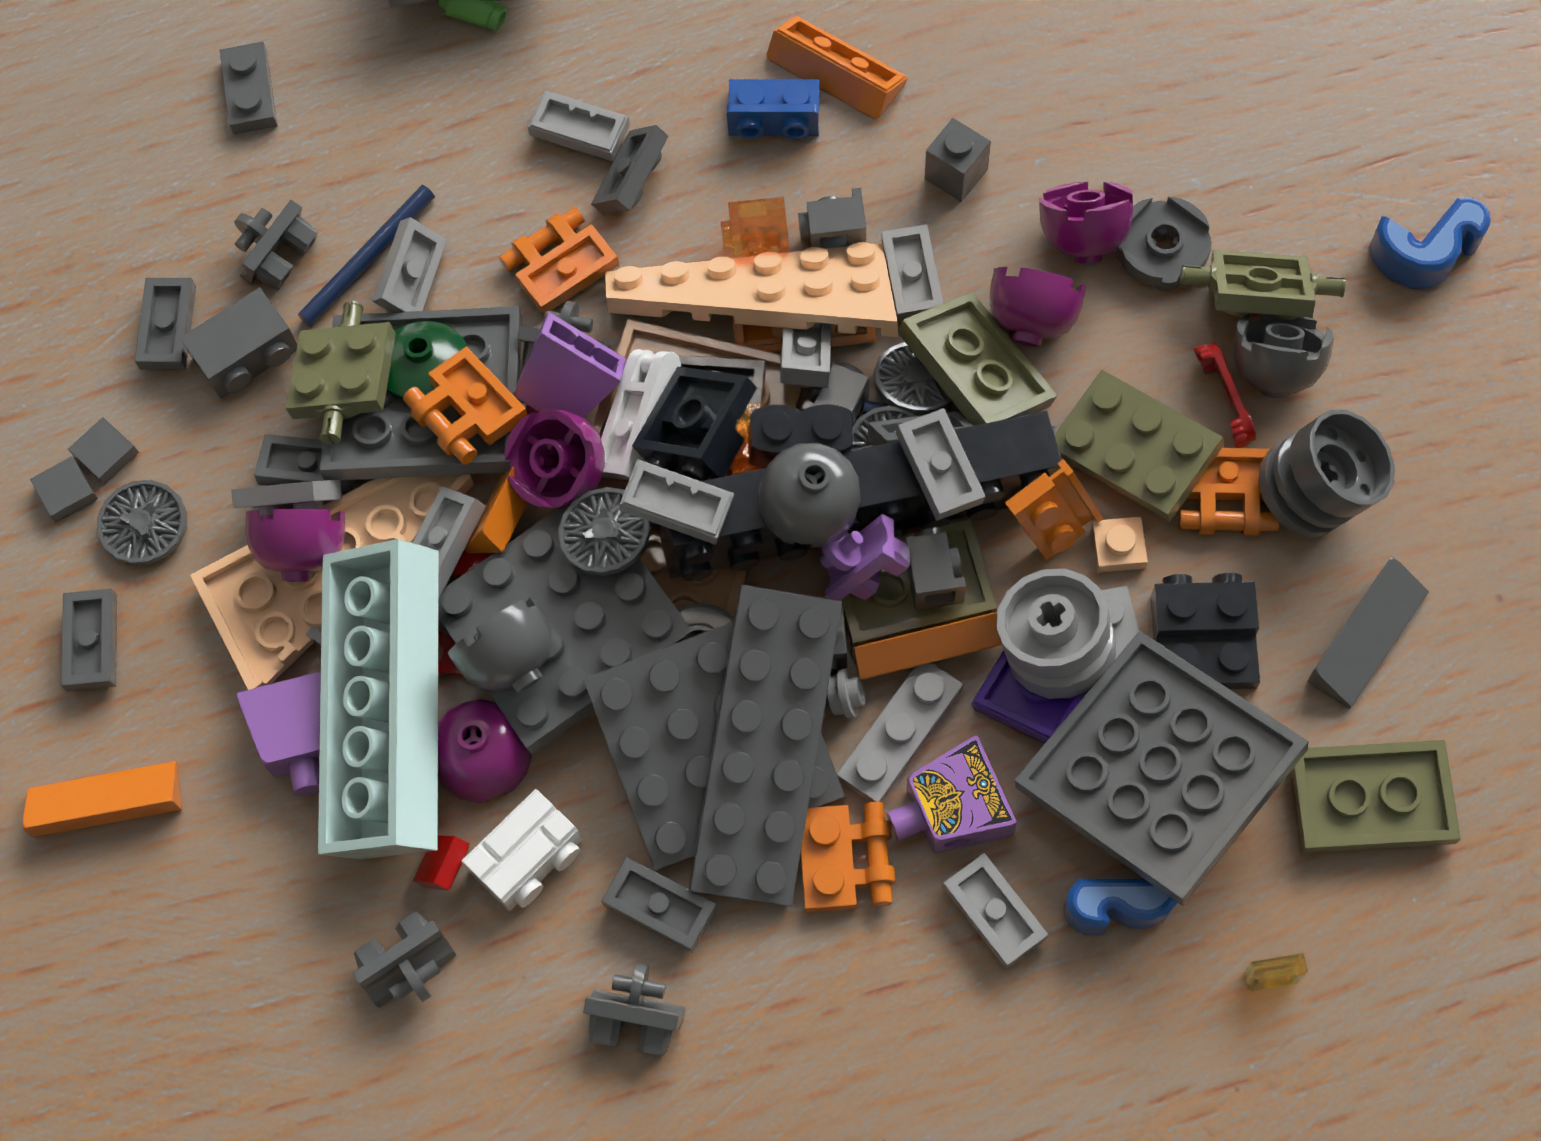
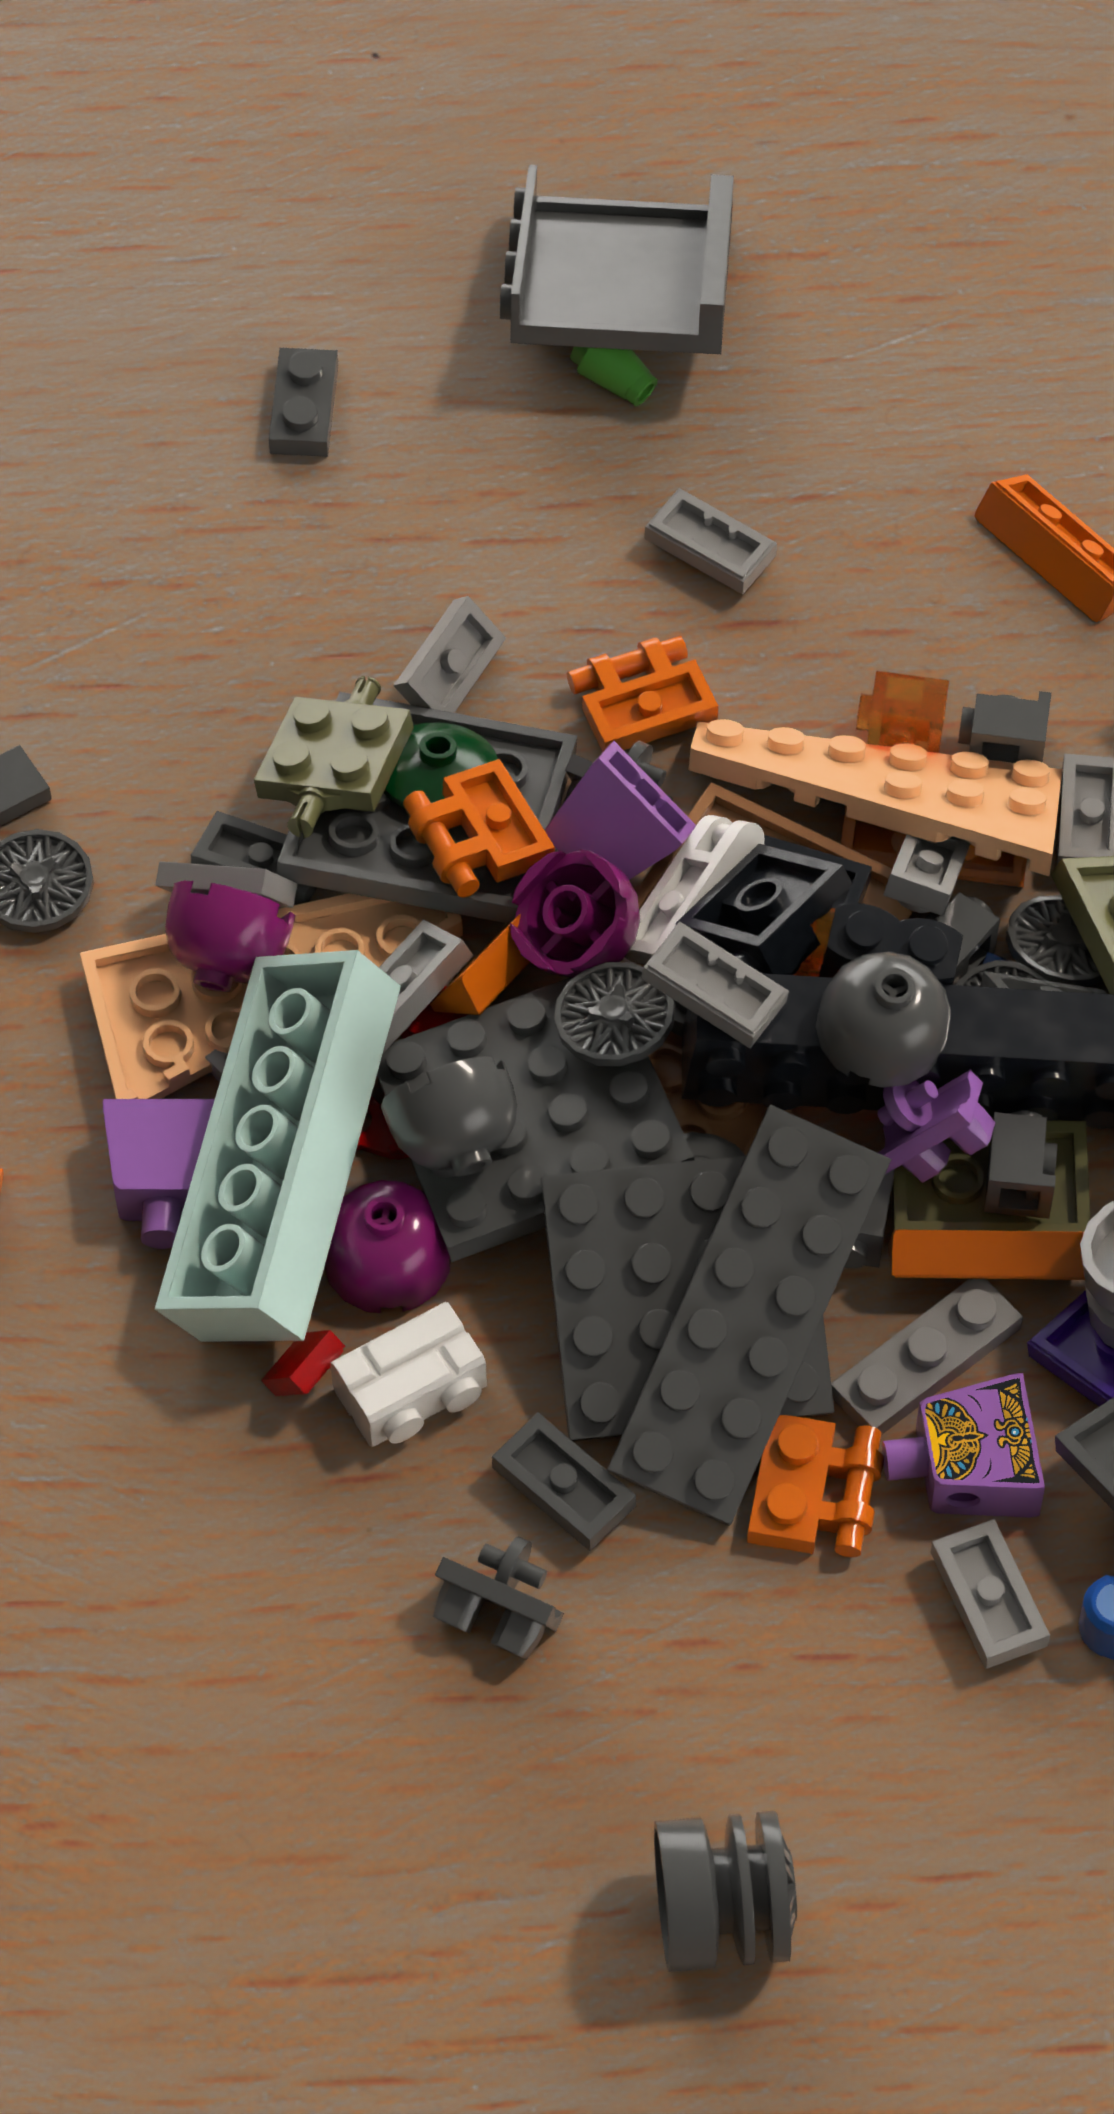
camera: 10 degrees right, 10 degrees down
dark grey plate [135,278,196,370] -> none
dark grey brick [180,287,298,399] -> none
dark grey hips [234,200,318,289] -> none
dark blue bar [298,185,435,327] -> none
dark grey hips [353,912,456,1007] -> none
dark grey plate [591,125,669,215] -> none
blue bracket [726,79,820,139] -> none
light grey plate [827,668,865,719] -> none
light grey plate [896,408,986,521] -> none

